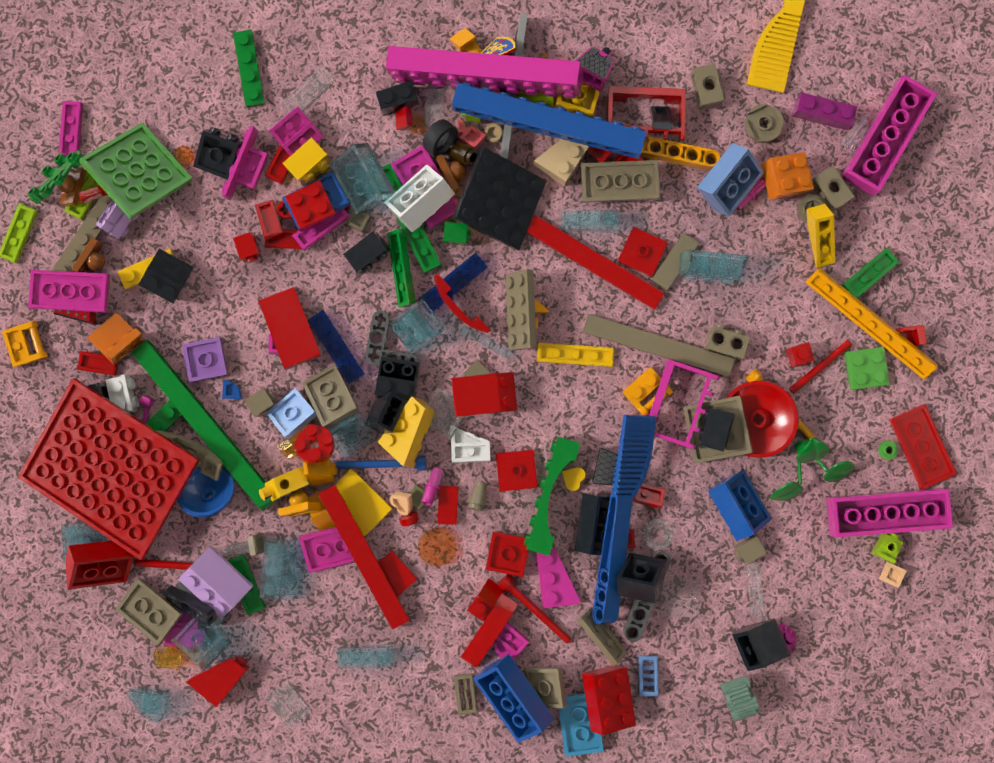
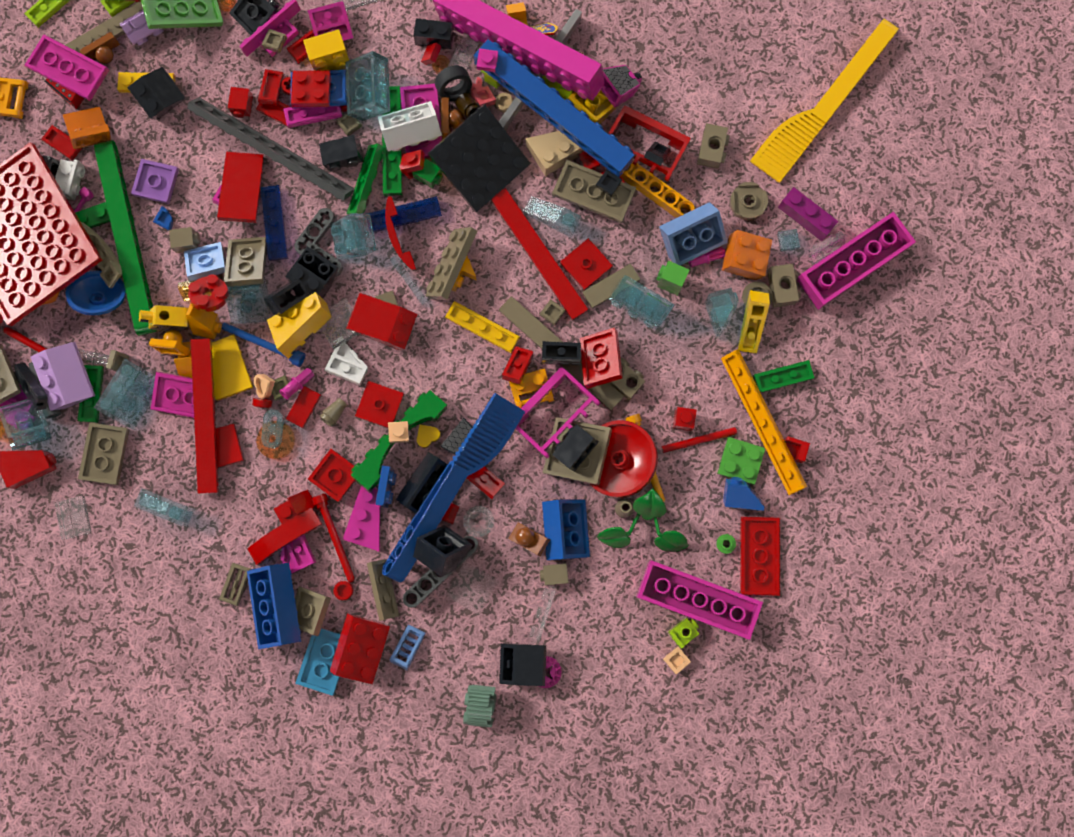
camera: 25 degrees right, 5 degrees down
none -> dark tan plate [78,422,129,485]
none -> dark grey plate [187,97,354,201]
none -> clear light blue plate [261,409,284,449]
none -> dark tan tile [262,29,287,53]
none -> red tile [333,581,354,601]
none -> blue plate [375,465,397,508]
none -> light nougat plate [388,421,409,443]
none -> red bracket [400,150,425,179]
none -> dark pink plate [476,48,498,72]
none -> red plate [502,346,534,384]
none -> dark orange tile [508,522,550,557]
none -> dark tan tile [539,299,566,326]
none -> black brick [542,341,581,366]
none -> plate [580,327,623,389]
none -> black plate [596,169,622,197]
none -> dark tan cone [615,499,634,518]
none -> bright green brick [656,260,689,296]
none -> clear light blue slope [704,288,739,338]
none -> blue slope [723,477,764,511]
none -> clear light blue plate [777,229,800,252]

